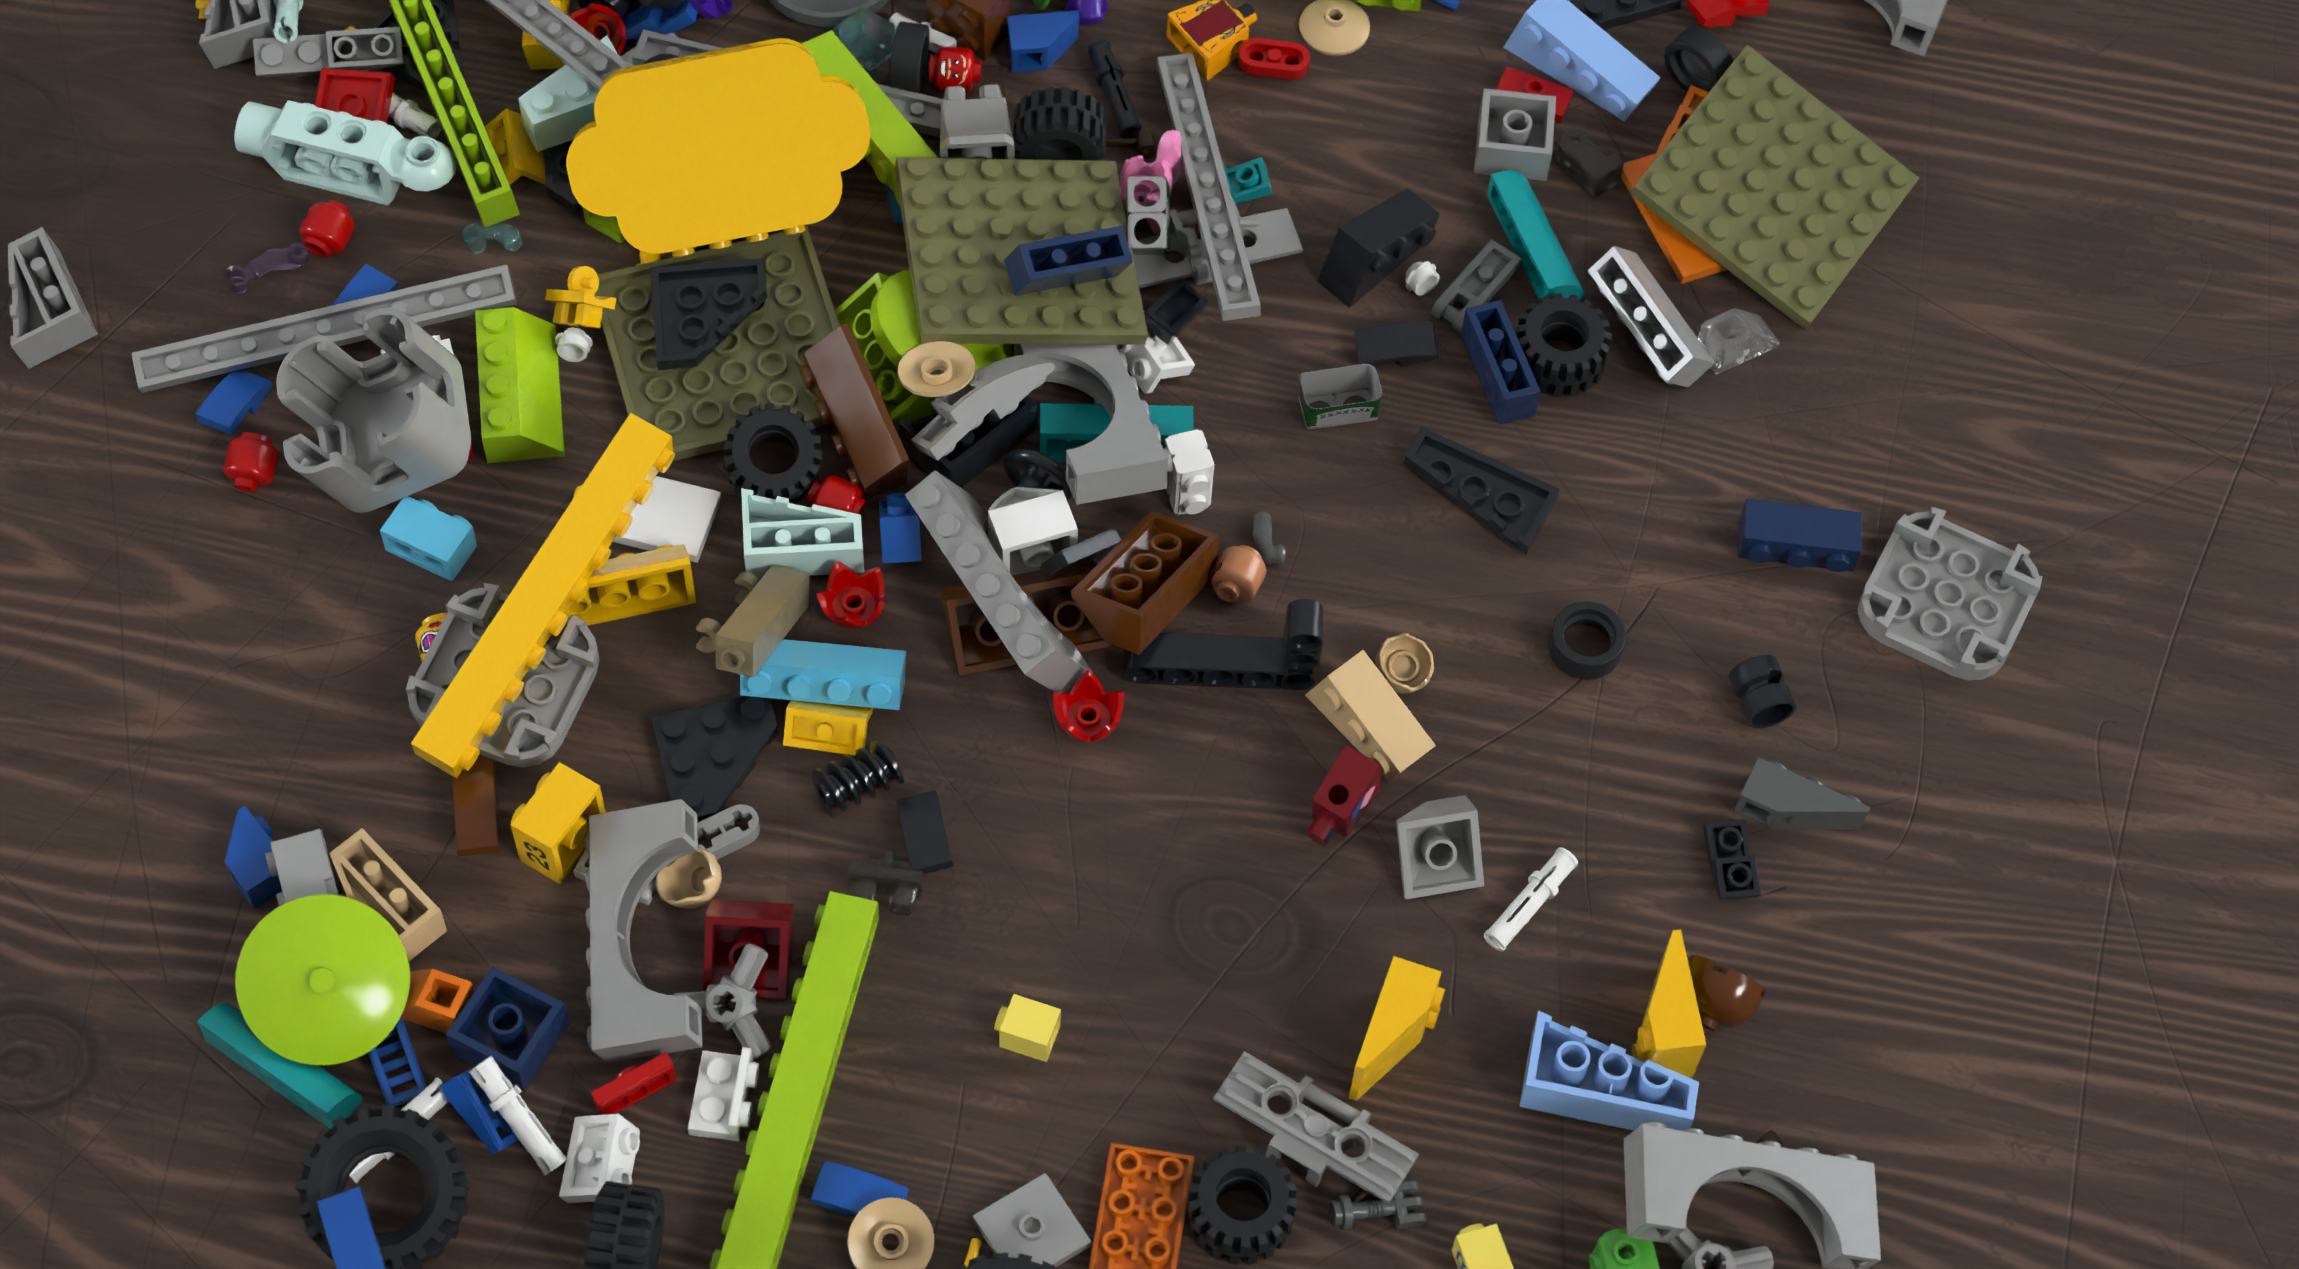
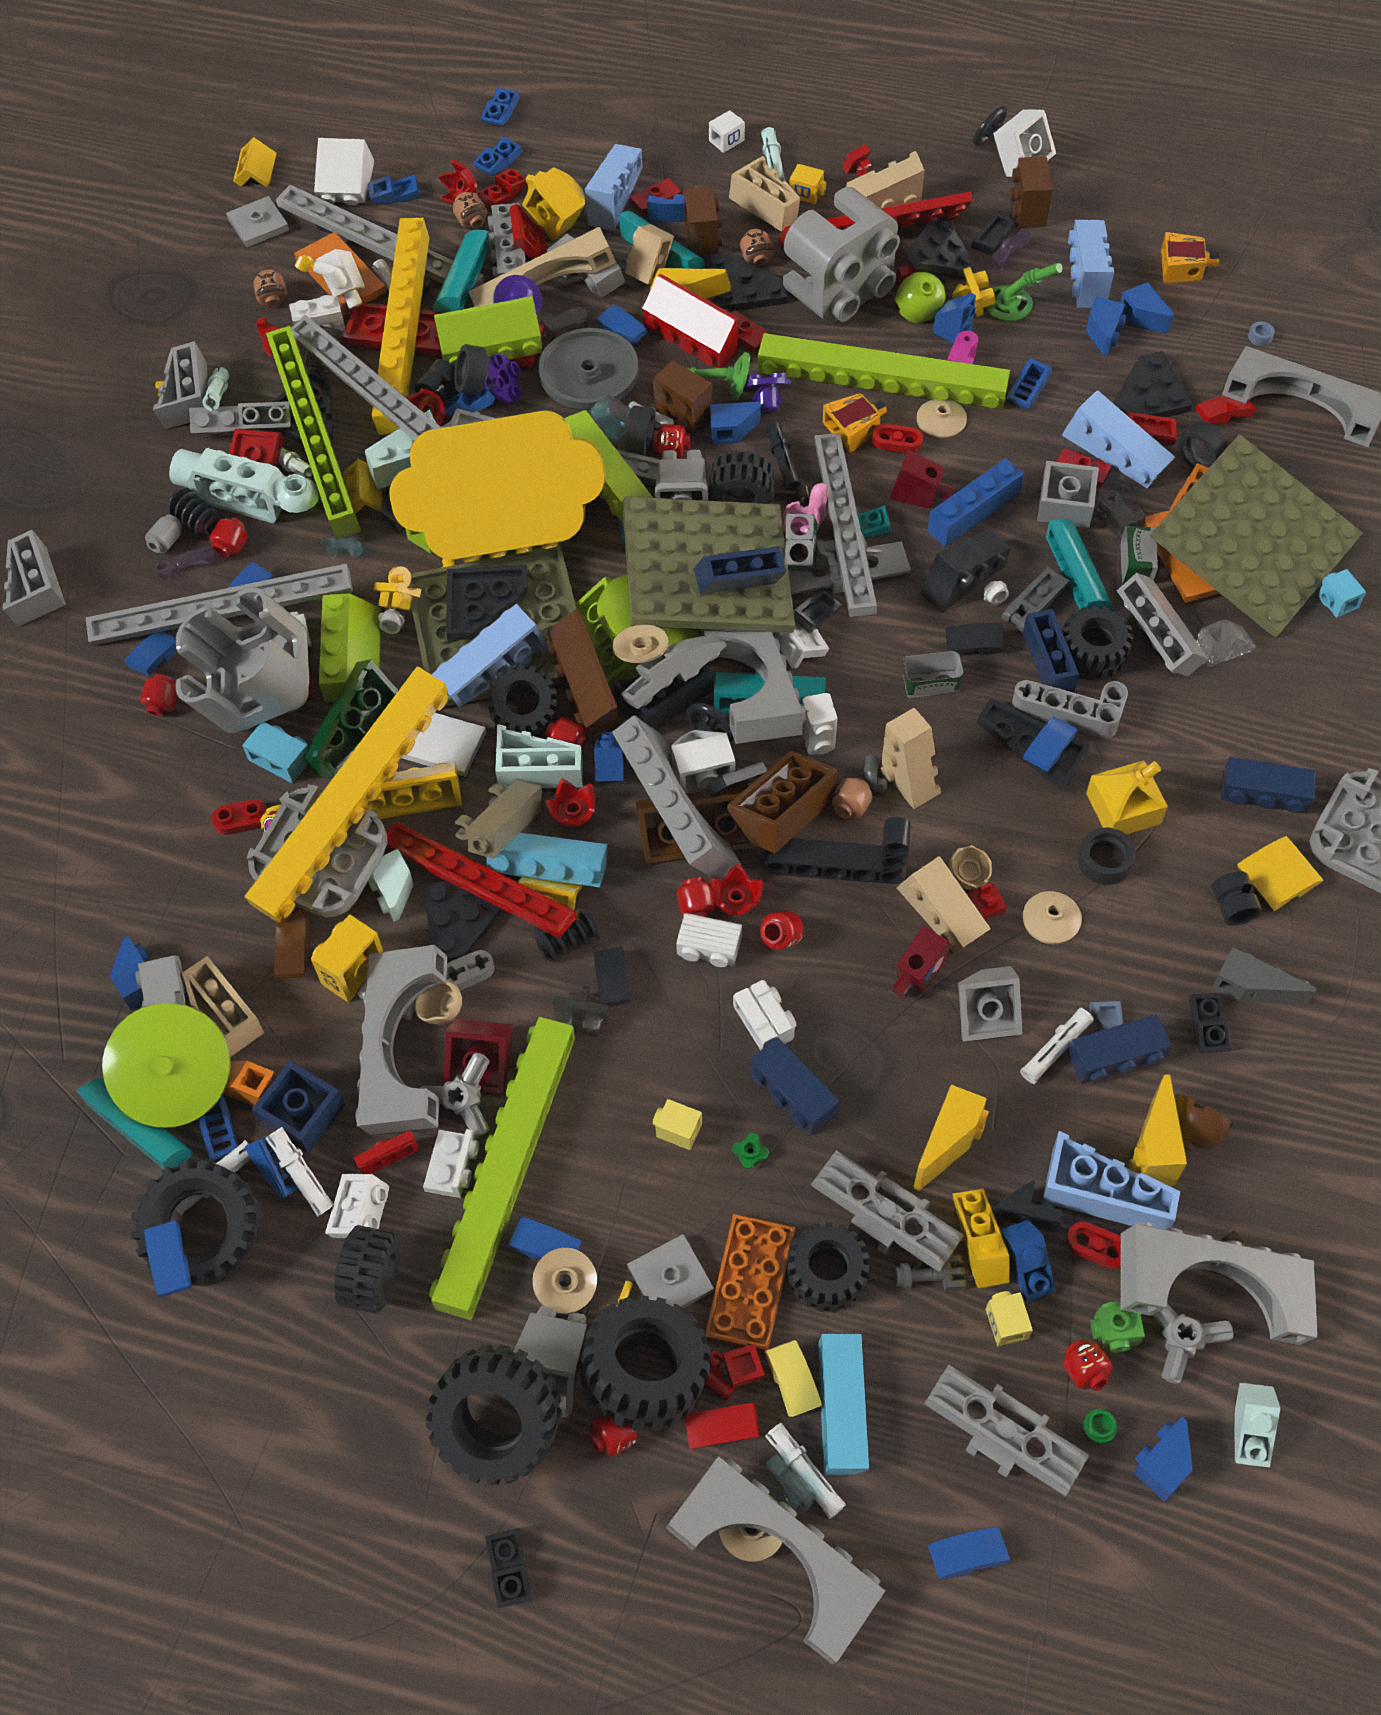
camera: 10 degrees right, 0 degrees up
none -> light grey brick [145,515,183,553]
none -> black piece [168,487,225,541]
none -> red plate [211,799,268,835]
none -> dark green wedge [303,659,399,778]
none -> light aqua slope [368,849,414,922]
none -> red tile [385,821,577,939]
none -> light blue wedge [432,604,548,707]
none -> white brick [676,913,742,967]
none -> red head [677,877,717,918]
none -> green plate [732,1133,769,1169]
none -> white brick [733,980,797,1051]
none -> dark blue brick [750,1037,840,1135]
none -> red head [760,910,804,950]
none -> tan wedge [880,708,941,809]
none -> dark red torso [889,450,955,508]
none -> blue brick [927,458,1024,547]
none -> yellow slope [953,1189,1009,1288]
none -> red tile [967,883,1007,920]
none -> black slope [994,1180,1063,1233]
none -> blue slope [1000,1220,1056,1302]
none -> light grey beam [1011,680,1128,739]
none -> blue slope [1023,716,1078,772]
none -> tan dish [1023,891,1082,944]
none -> red plate [1066,1222,1121,1270]
none -> dark blue brick [1067,1014,1172,1084]
none -> yellow piece [1086,760,1168,834]
none -> sand blue tile [1089,1001,1124,1029]
none -> piece [1121,526,1158,585]
none -> red plate [1126,412,1177,445]
none -> yellow slope [1237,836,1323,912]
none -> medium azure brick [1318,569,1366,618]

